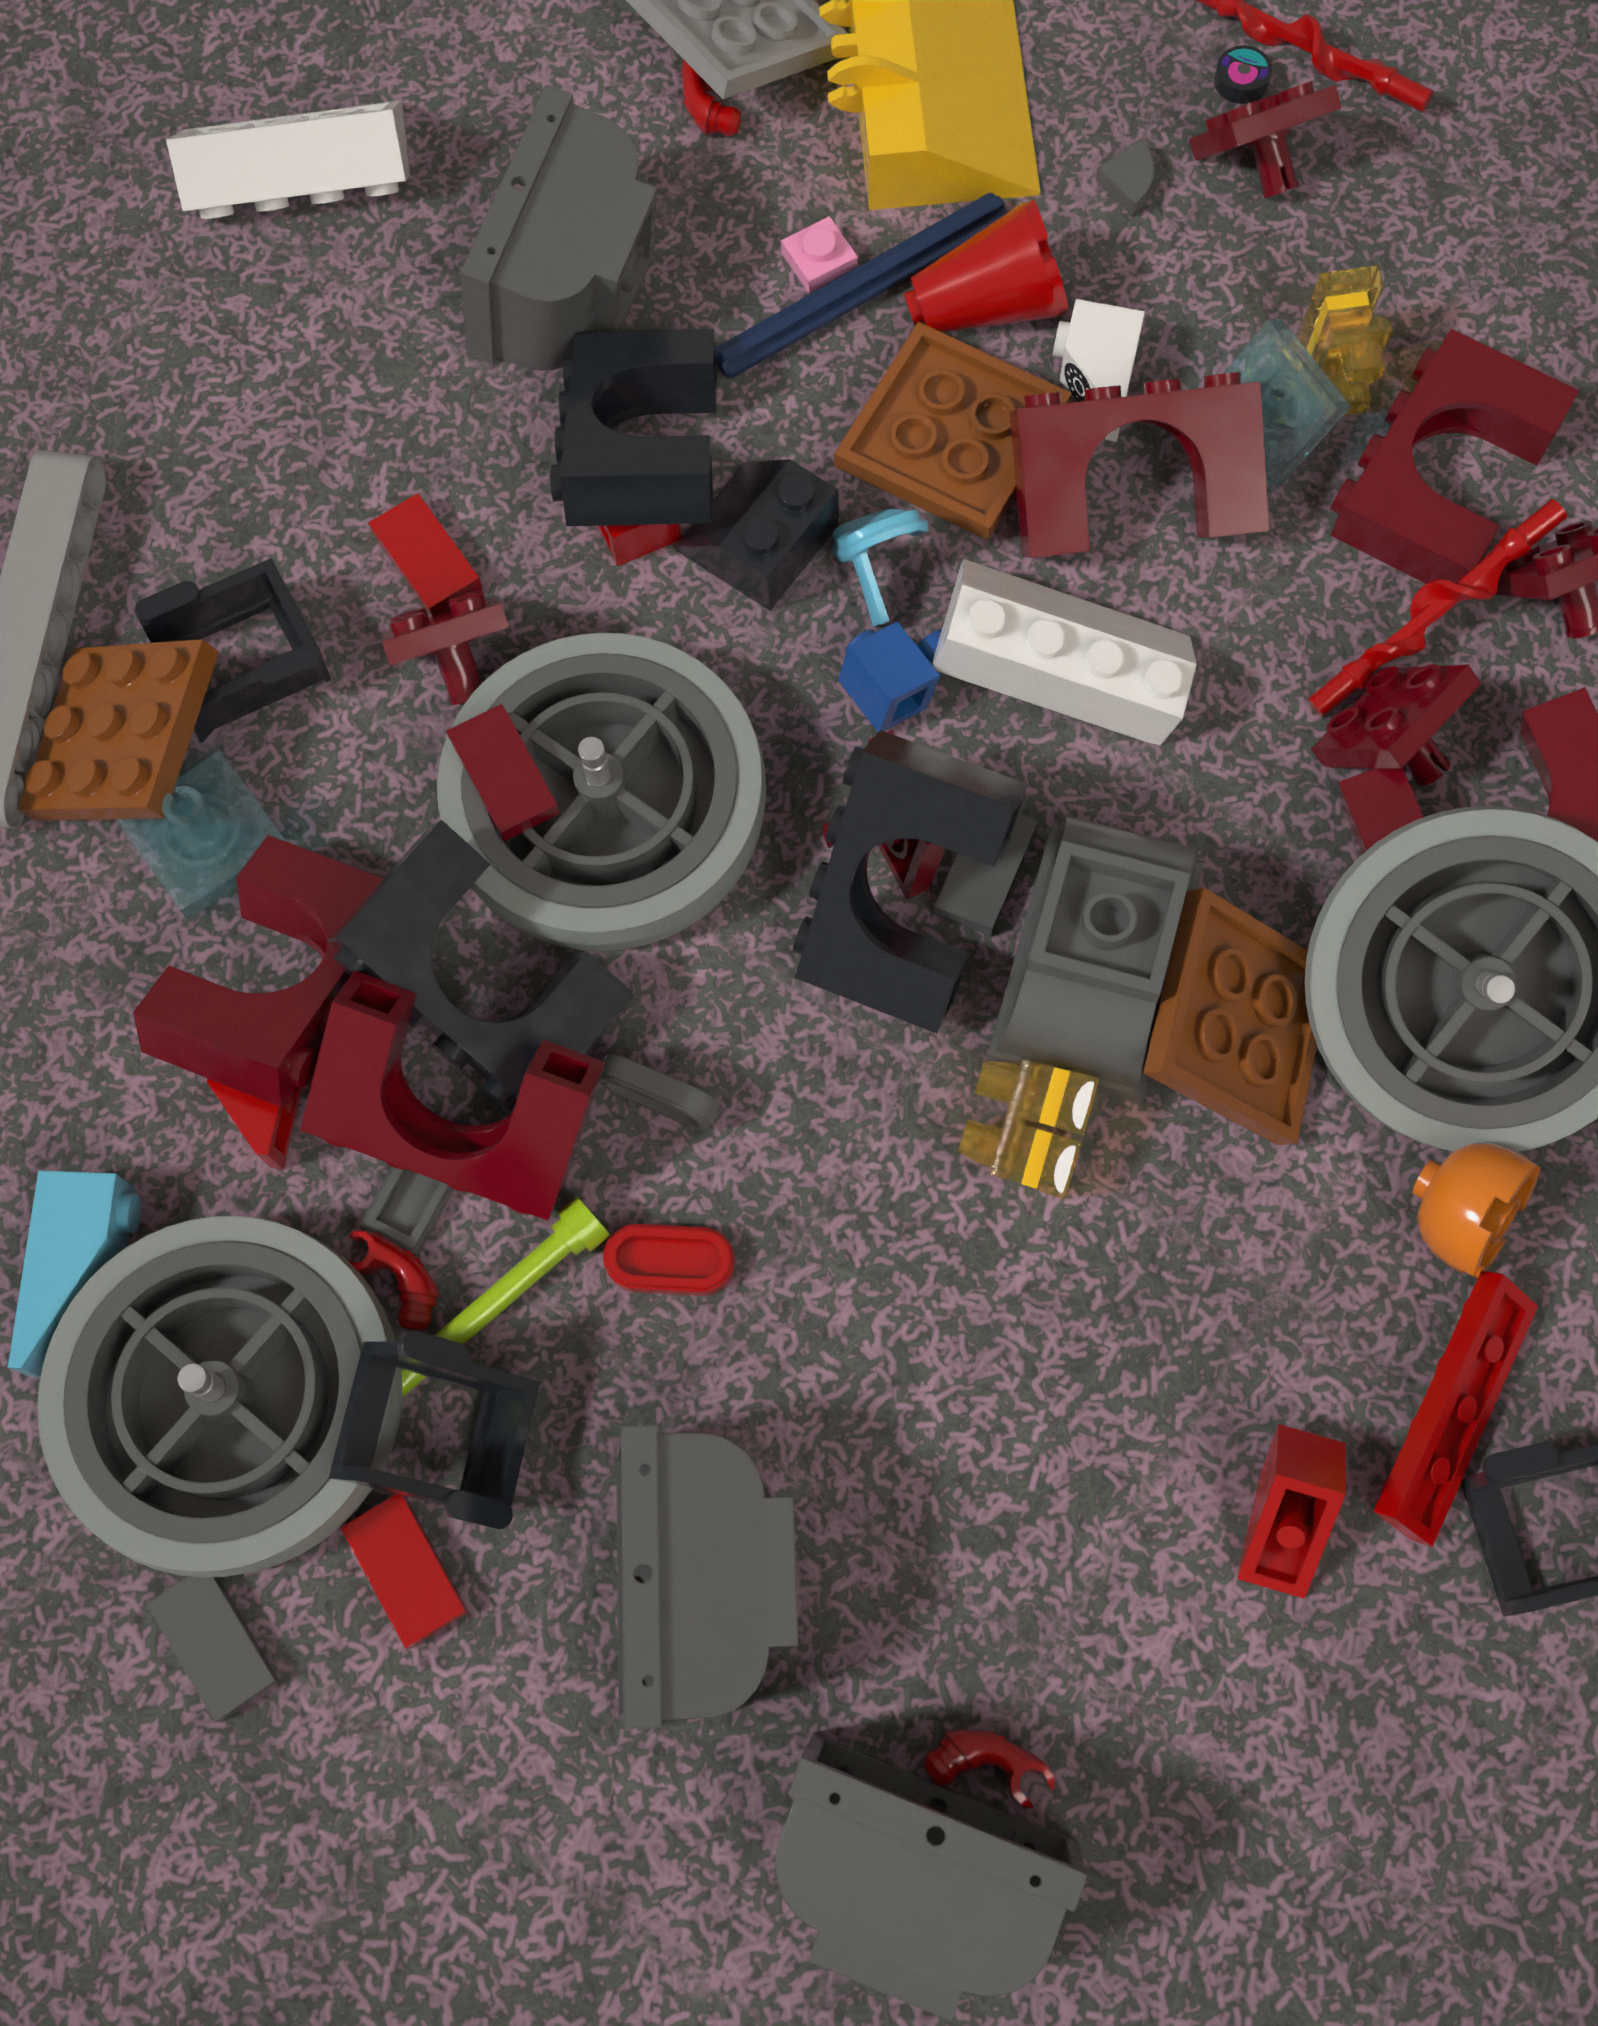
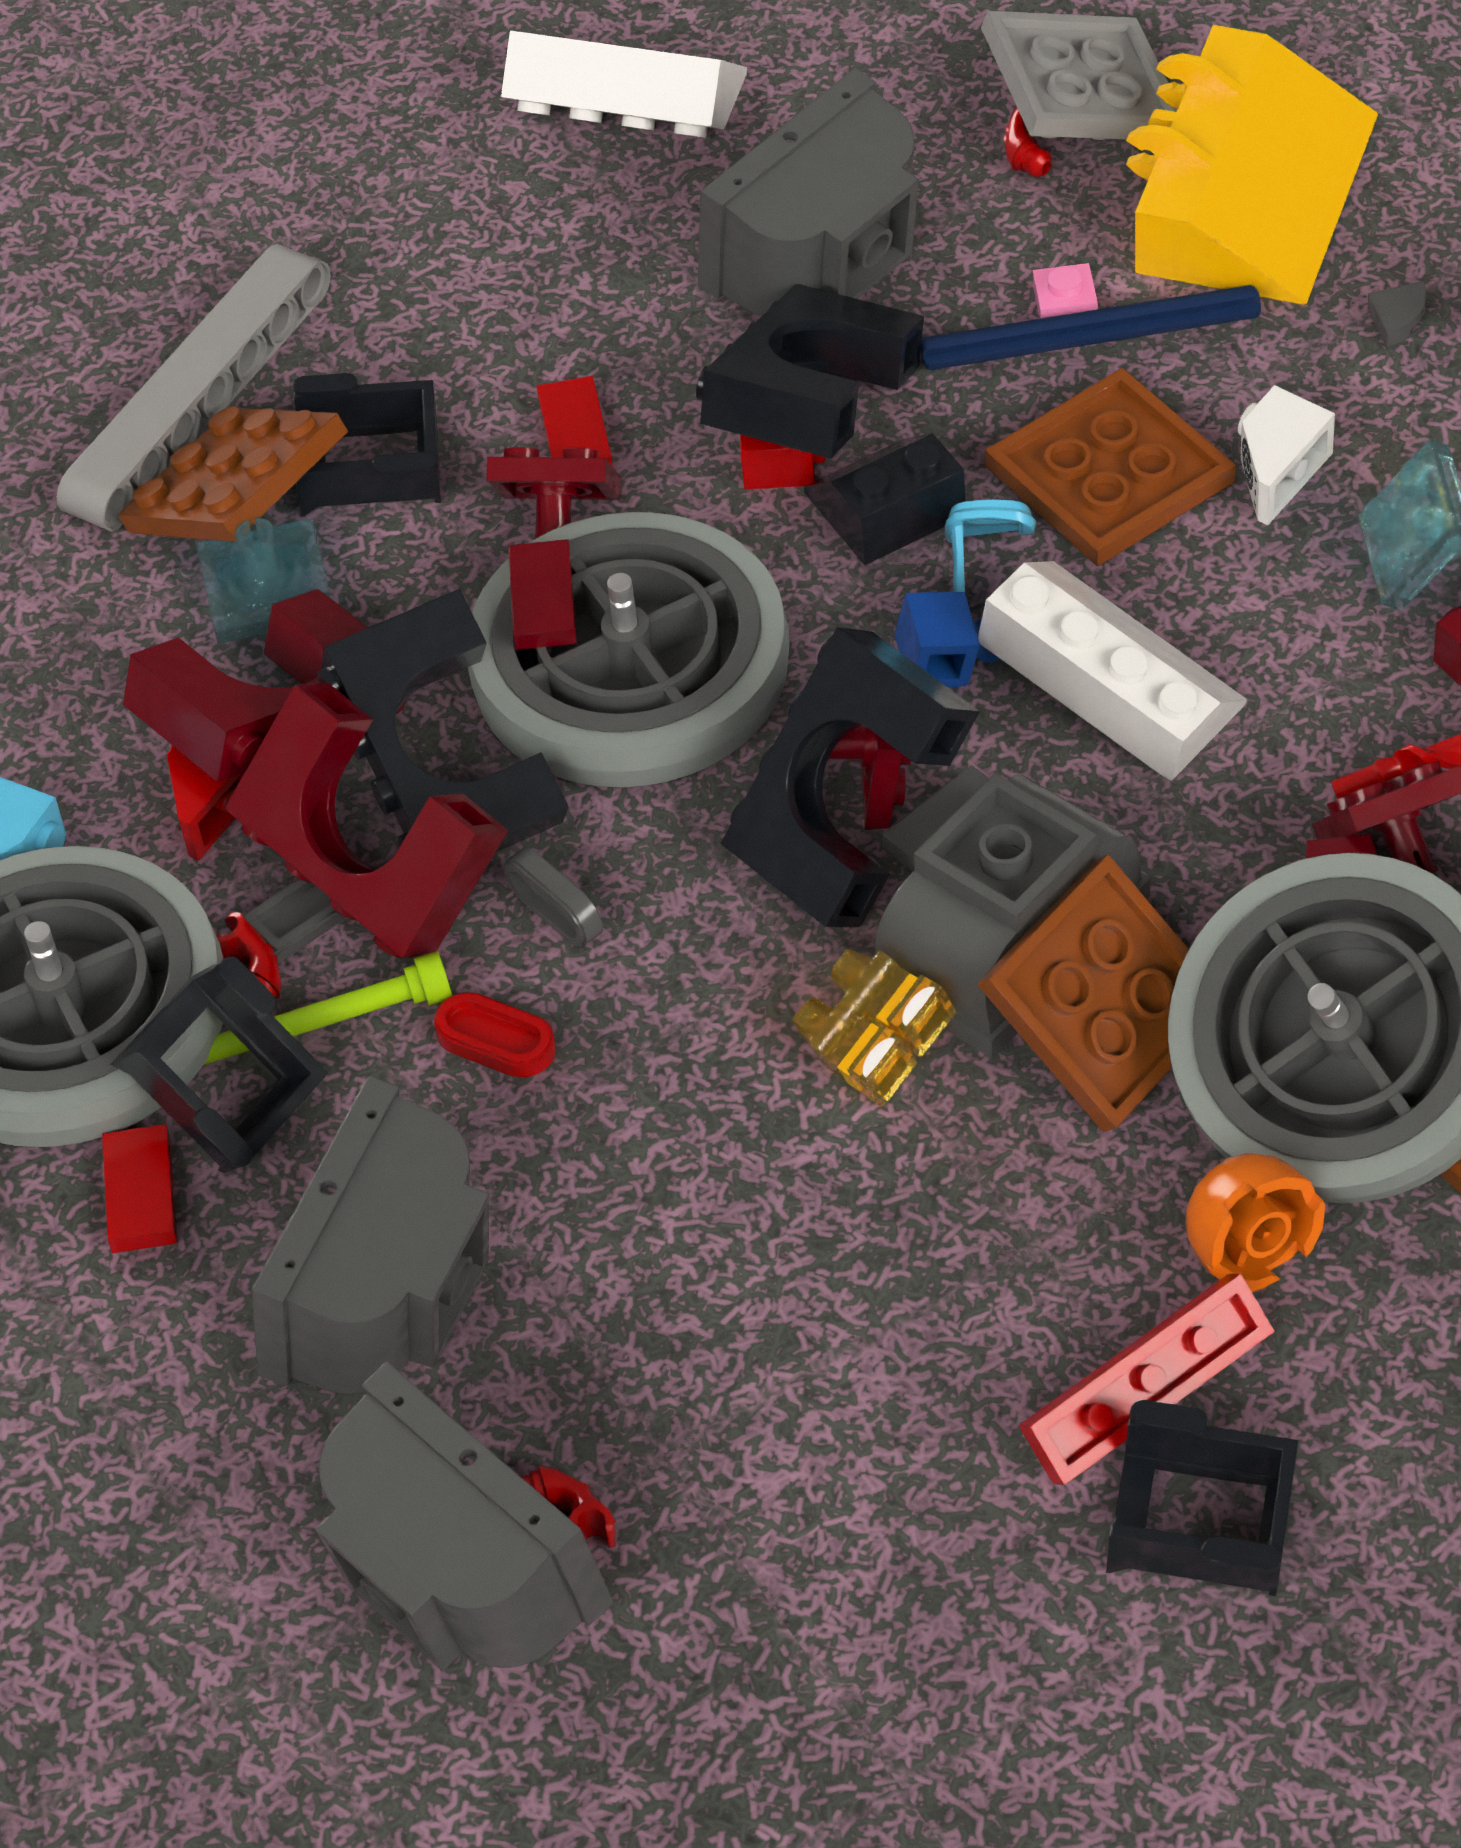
camera: 25 degrees right, 20 degrees down
red cone [904,200,1069,332] -> none
dark red arch [1010,372,1269,558] -> none
red slope [1237,1424,1346,1599] -> none

